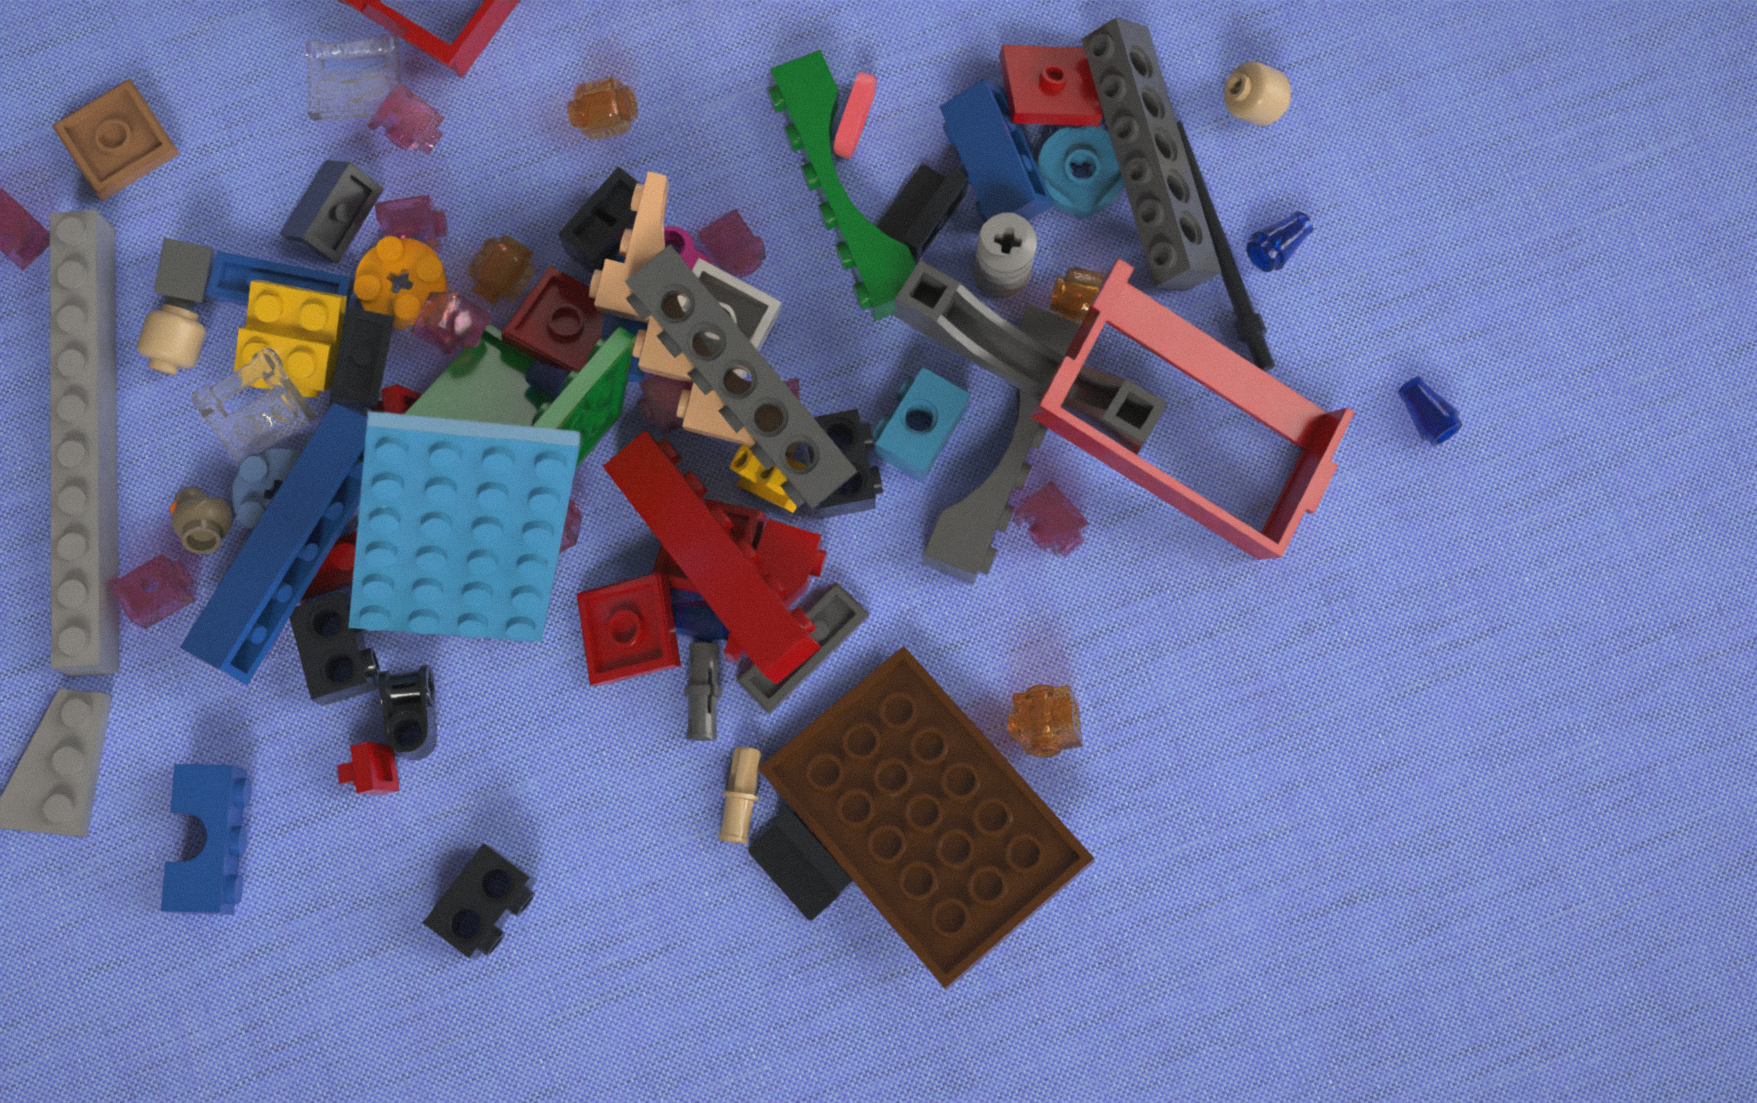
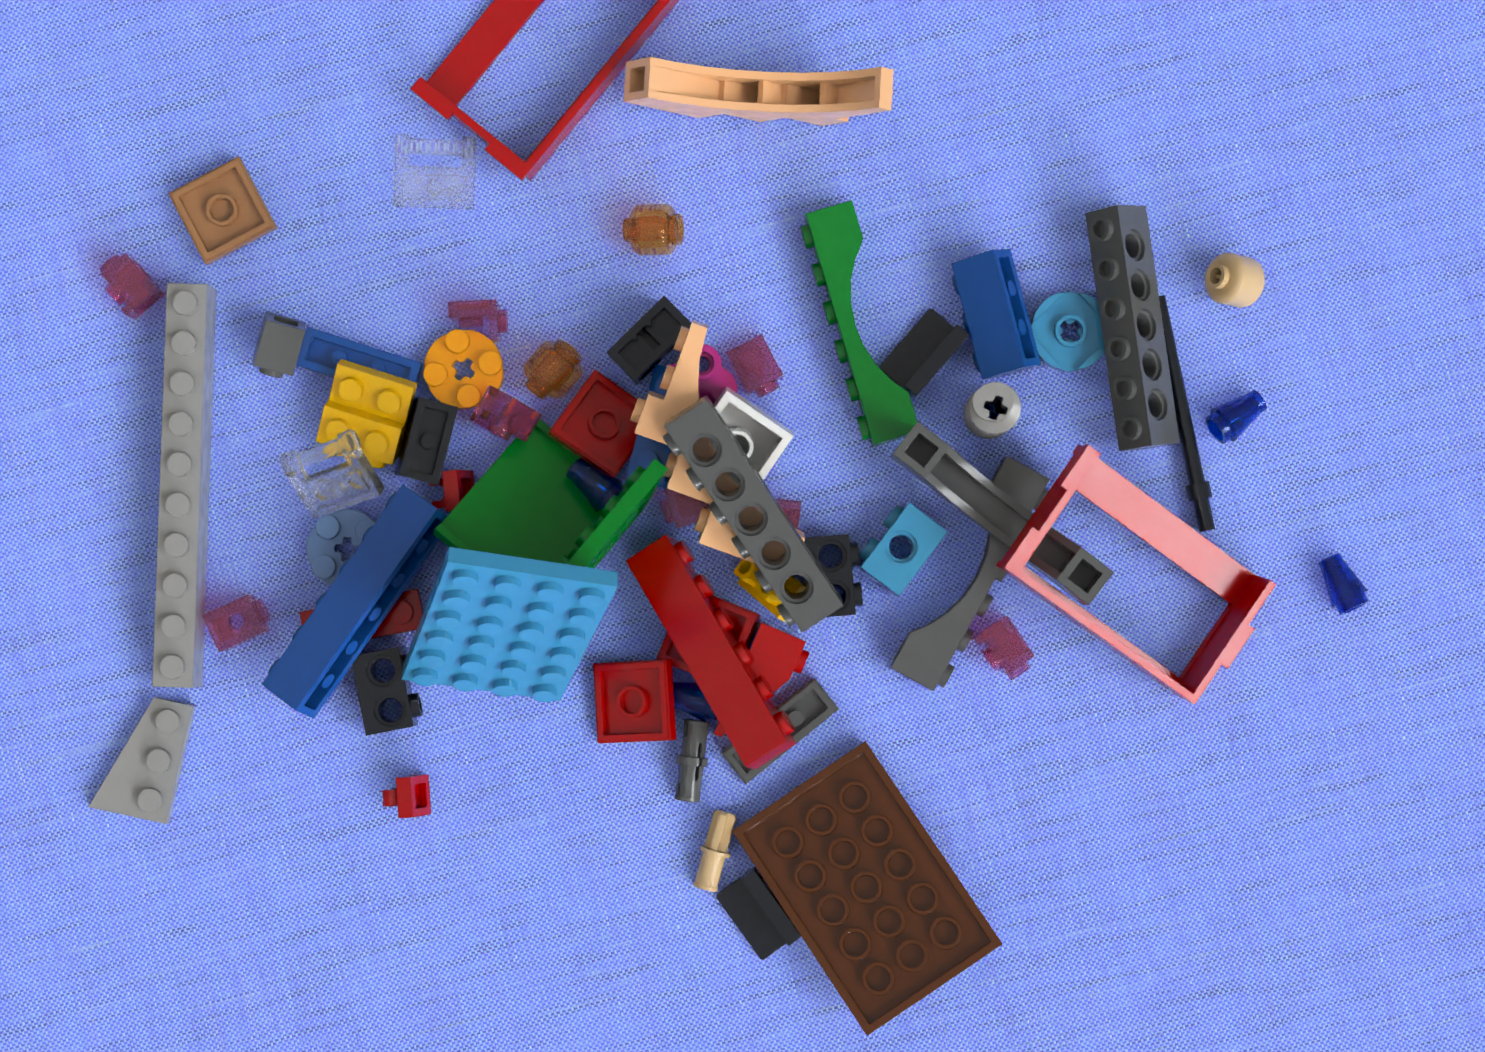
camera: 10 degrees right, 10 degrees up
tan head [137,304,206,376] -> none
blue arch [161,764,252,915] -> none
dark tan animal [169,487,233,554] -> none
black panel [280,160,385,264] -> none
clear pink brick [366,83,445,155] -> none
black piece [378,665,437,760] -> none
black brick [423,843,537,960] -> none
coral tile [833,71,877,159] -> none
red plate [999,45,1103,126] -> none
clear orange brick [1007,685,1083,758] -> none
clear orange head [1049,266,1106,327] -> none

